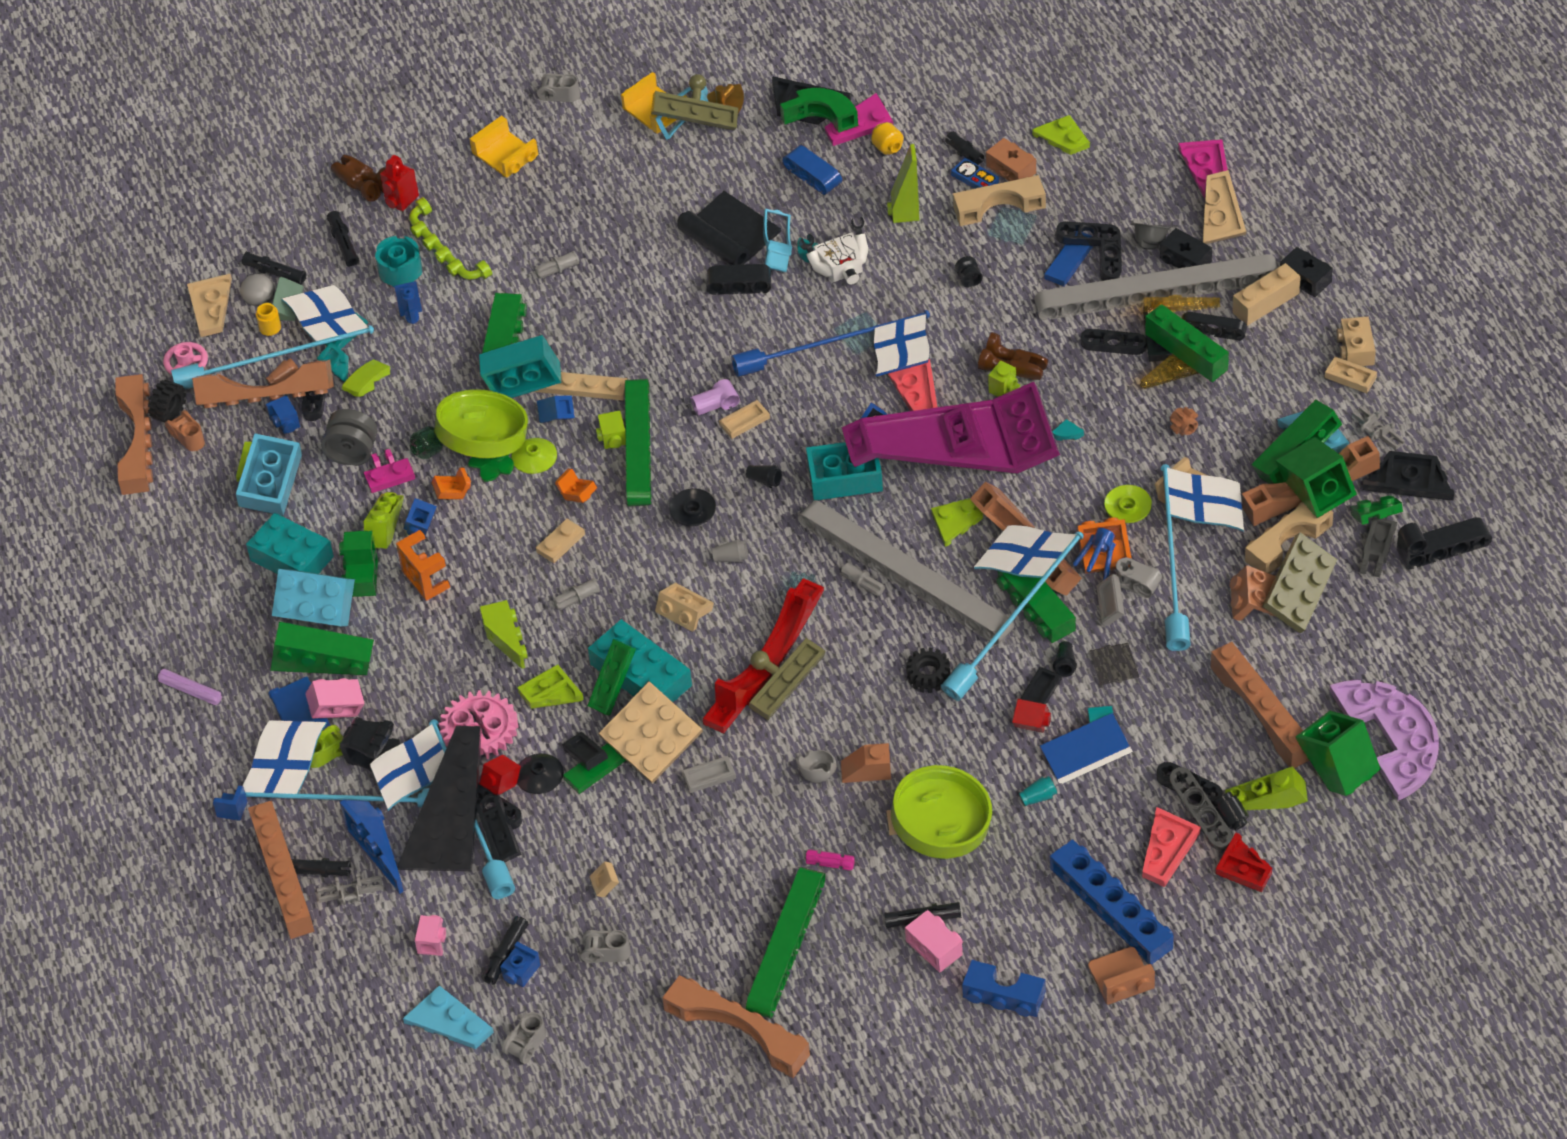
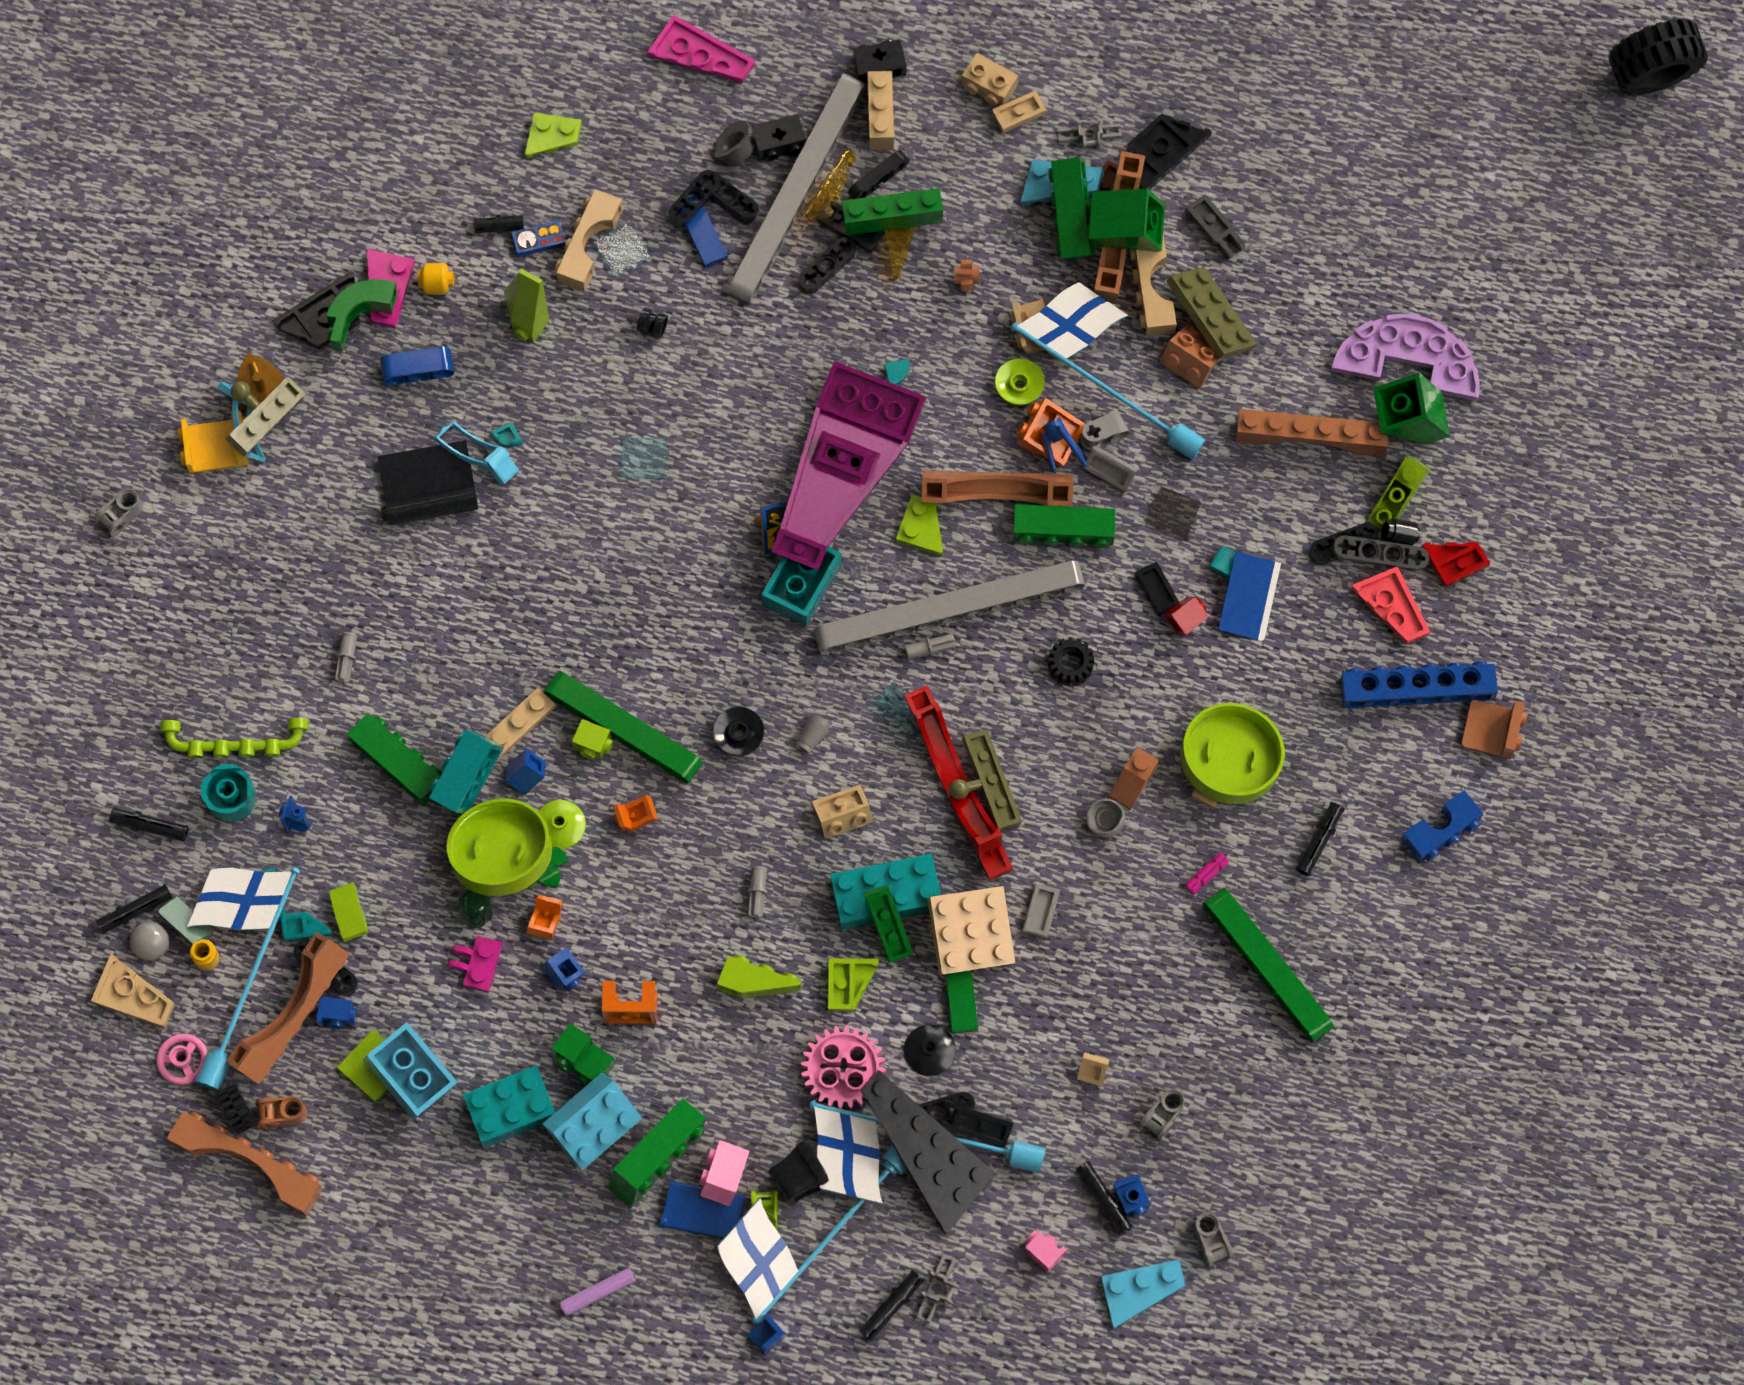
camera: 60 degrees left, 20 degrees up
nougat arch [248,800,315,939] -> none
nougat cone [266,358,299,385] -> none
dark grey wheel [321,409,378,466] -> none
reddish brown piece [331,154,386,202] -> none
blue wedge [340,800,404,894] -> none
lime slope [364,492,404,549] -> none
red hinge [380,155,419,212] -> none
yellow panel [469,115,538,178] -> none
red brick [479,754,521,795] -> none
tan plate [536,519,585,563] -> none
black tile [562,732,608,771] -> none
nougat arch [662,975,810,1078] -> none
lavender piece [690,379,740,416] -> none
black beam [706,264,771,295] -> none
tan tile [719,400,770,439] -> none
flag [731,310,930,377] -> none
black cone [746,465,782,488] -> none
white torso [799,217,868,284] -> none
coral wing [888,359,937,411] -> none
bright pink brick [905,910,963,973] -> none
flag [941,525,1084,701] -> none
reddish brown piece [978,332,1048,380] -> none
nougat brick [986,138,1036,181] -> none
lime brick [988,361,1020,397] -> none
teal cone [1019,776,1058,806] -> none
black cone [1053,641,1077,677] -> none
tan wing [1203,170,1246,244] -> none
green wing [1350,496,1403,525] -> none
black beam [1397,517,1492,569] -> none

